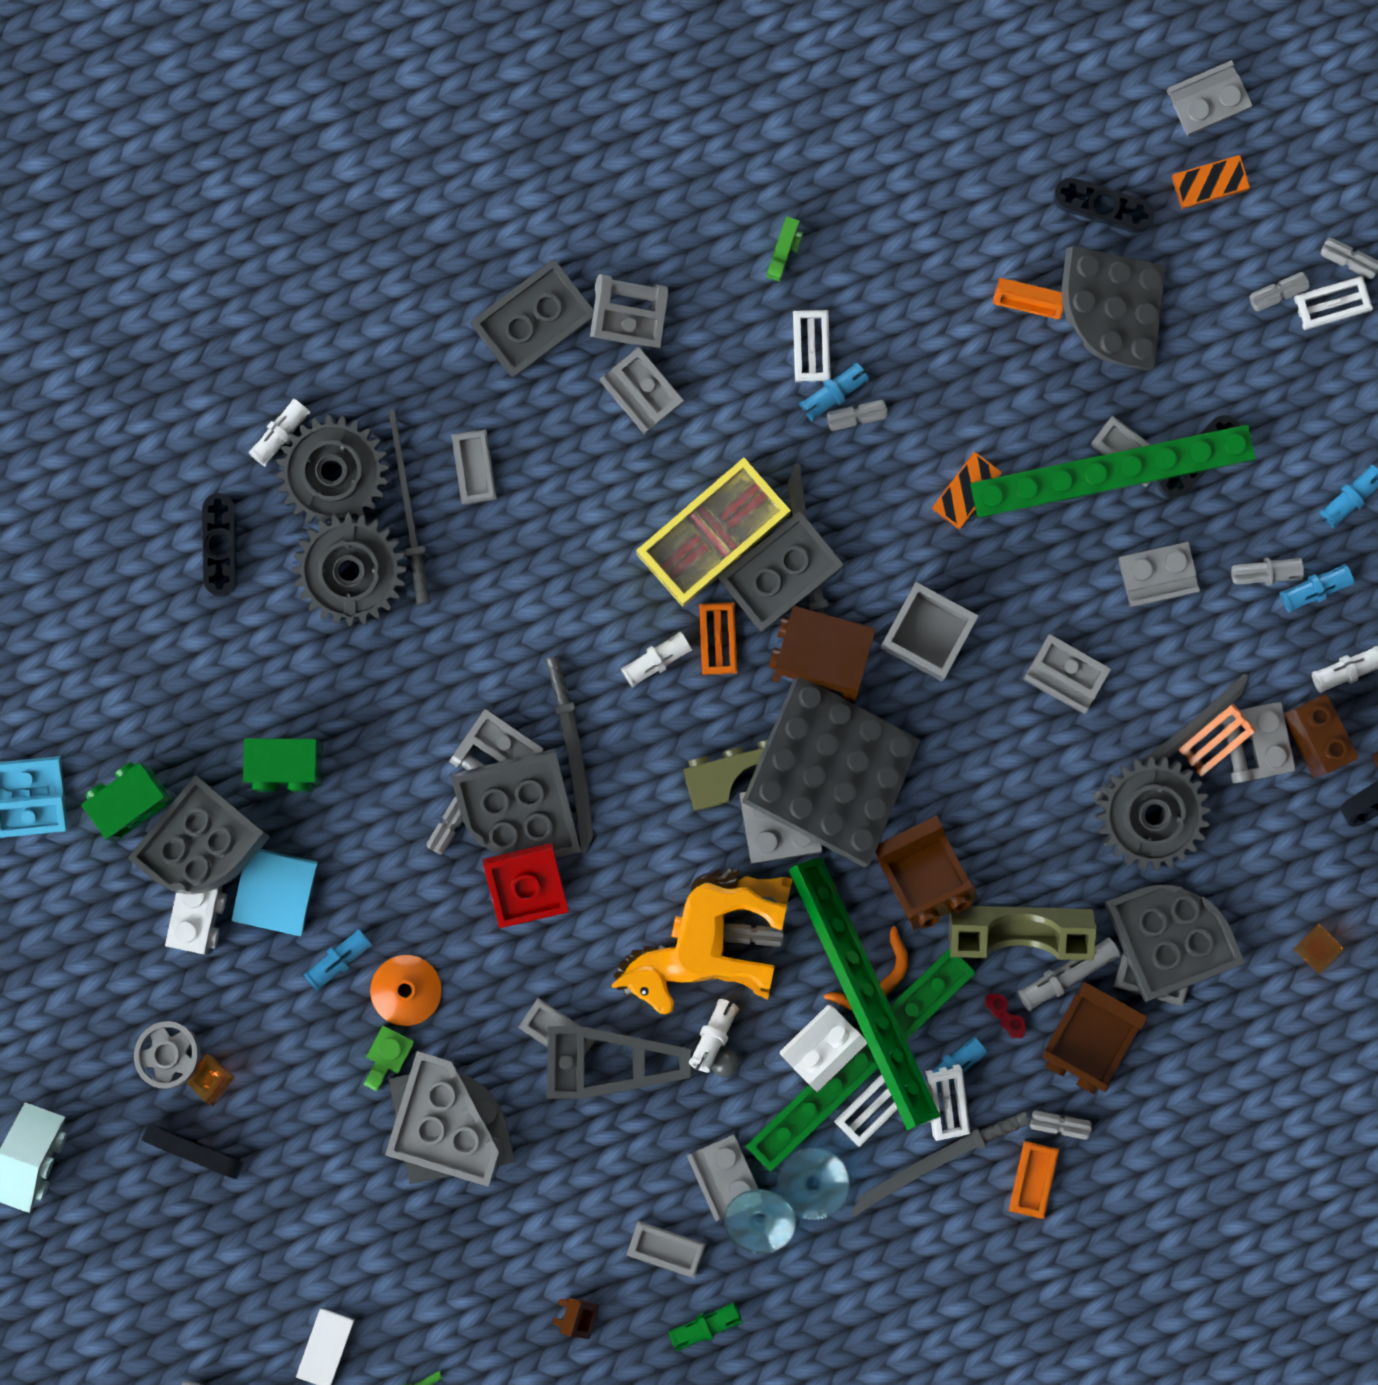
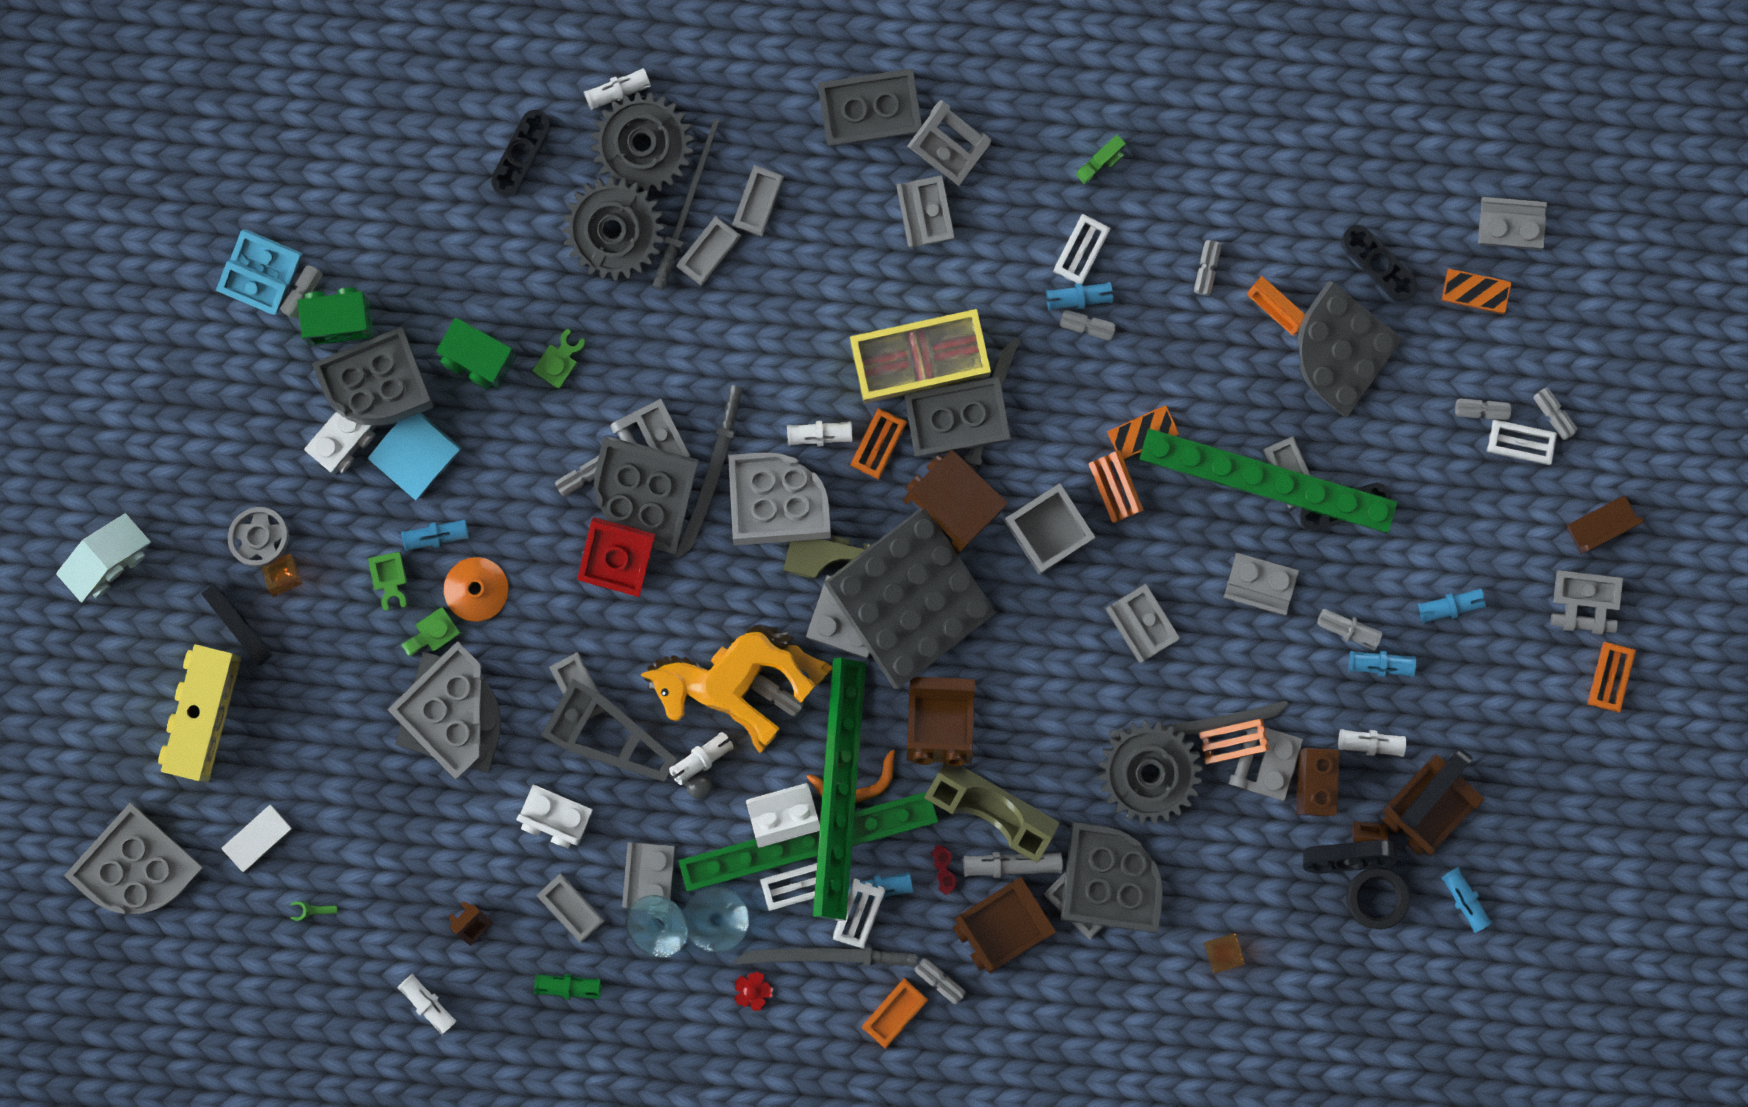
camera: 25 degrees right, 0 degrees up
none -> light yellow brick [158,644,242,783]
none -> light grey piece [280,265,323,319]
none -> bright green plate [368,552,407,612]
none -> white bracket [516,784,593,849]
none -> bright green plate [532,329,585,390]
none -> light grey tile [676,216,741,287]
none -> light grey plate [728,452,831,546]
none -> red plant [734,971,773,1011]
none -> orange tile [1088,451,1144,523]
none -> light grey piece [1194,240,1222,296]

